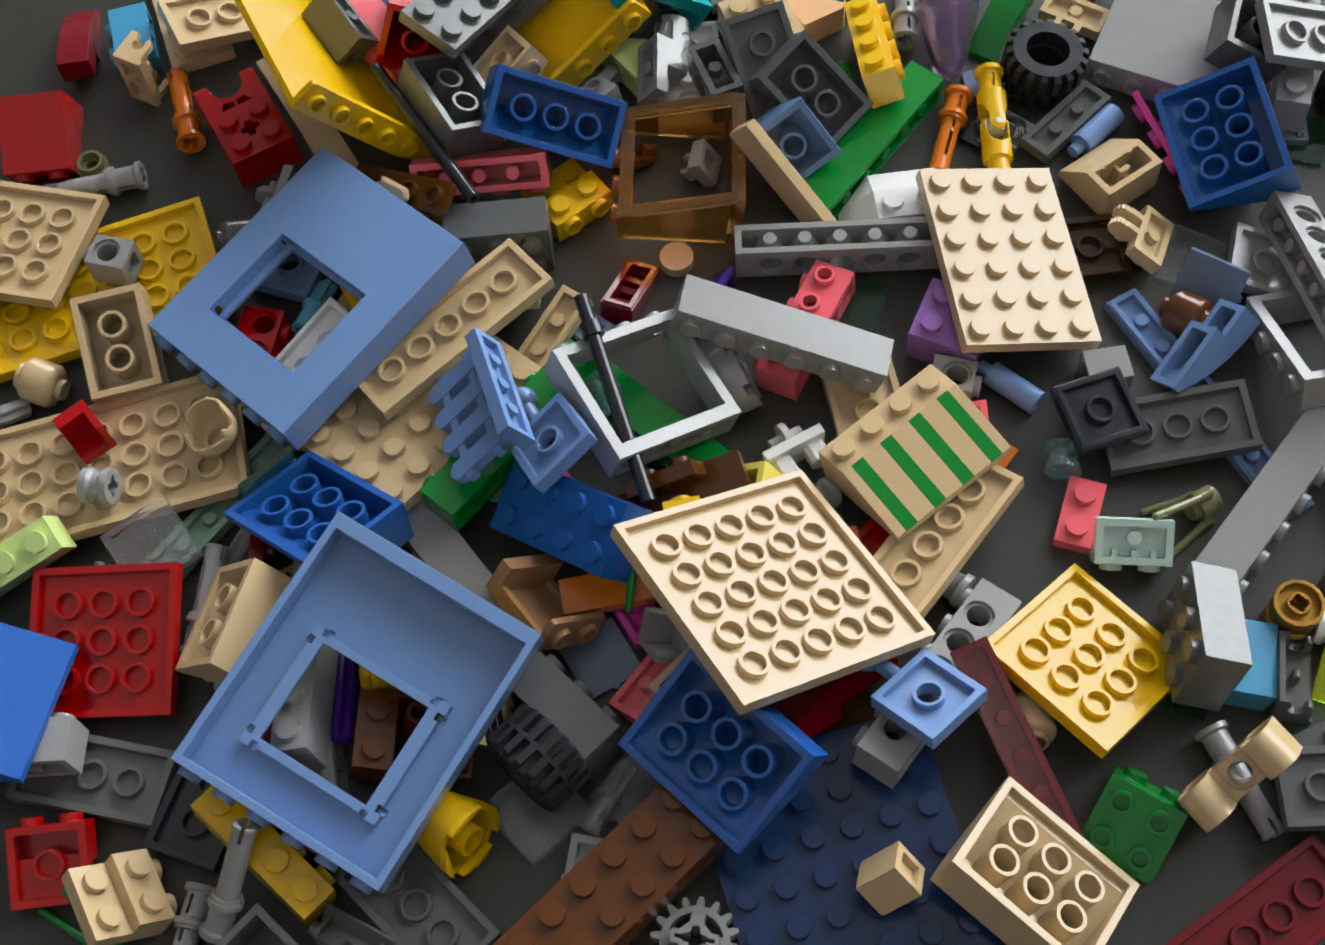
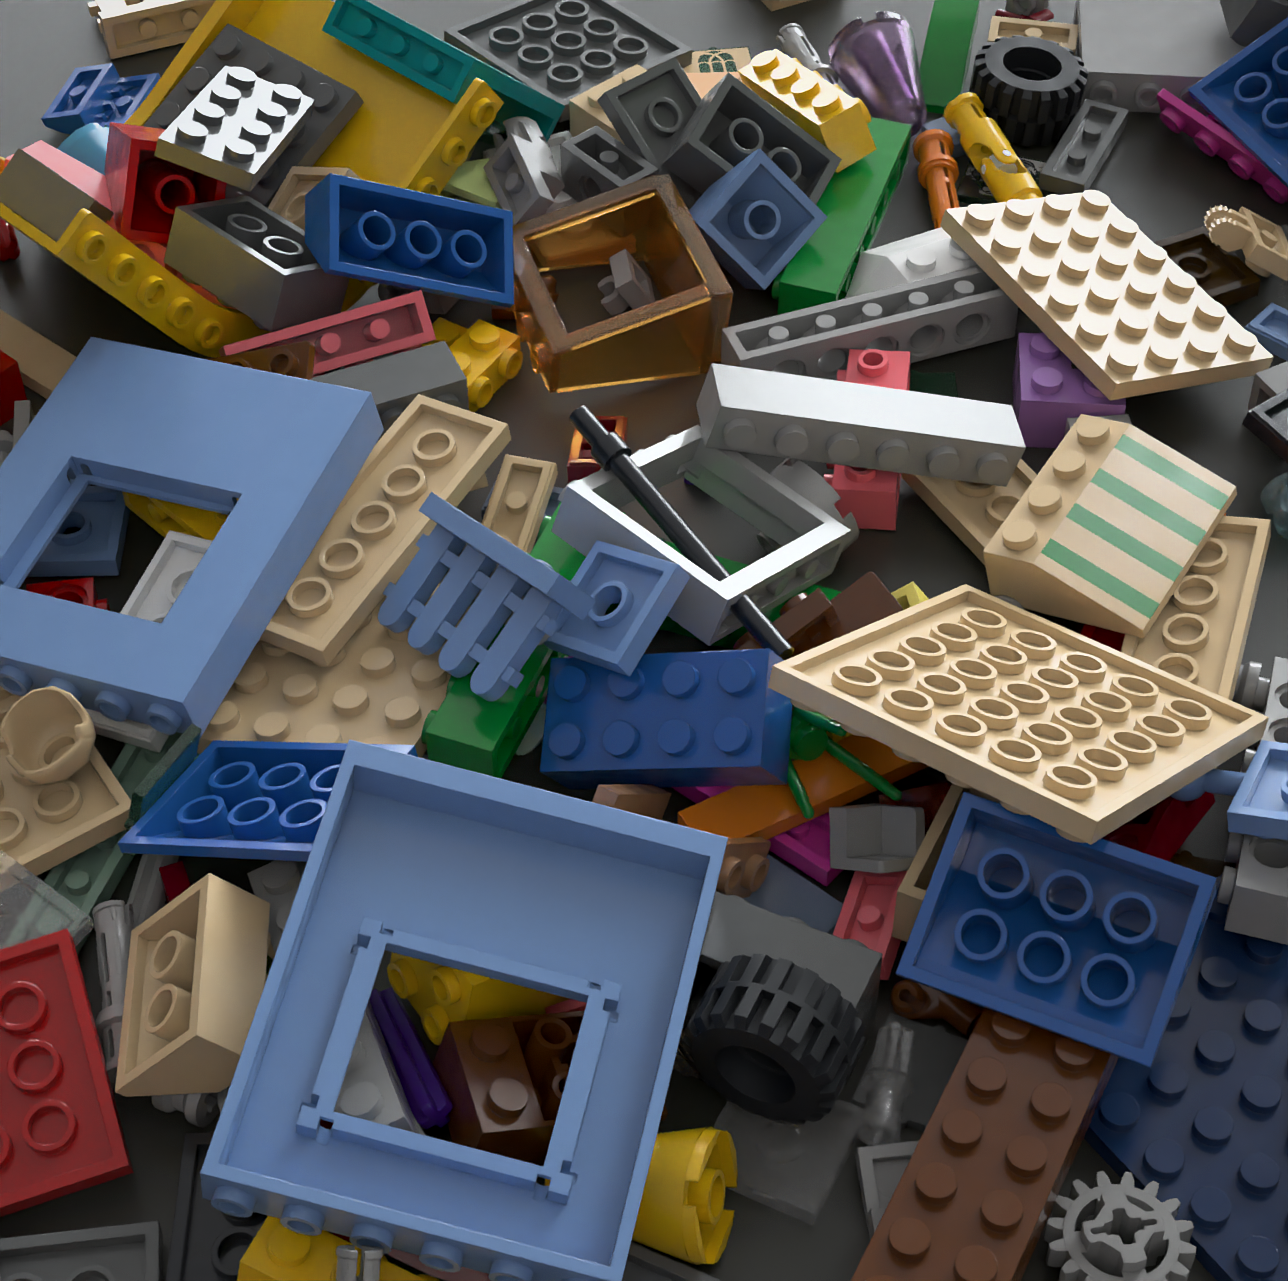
camera: 25 degrees left, 15 degrees down
medium azure axle [291,278,338,335] -> none
black piece [369,62,480,204] -> none
tan tile [659,242,694,277] -> none
tan tile [729,118,837,222] -> none
white hips [762,422,826,475] -> none
medium blue cylinder [976,359,1046,415] -> none
tan slope [1058,138,1163,215] -> none
medium blue cylinder [1067,103,1124,158] -> none

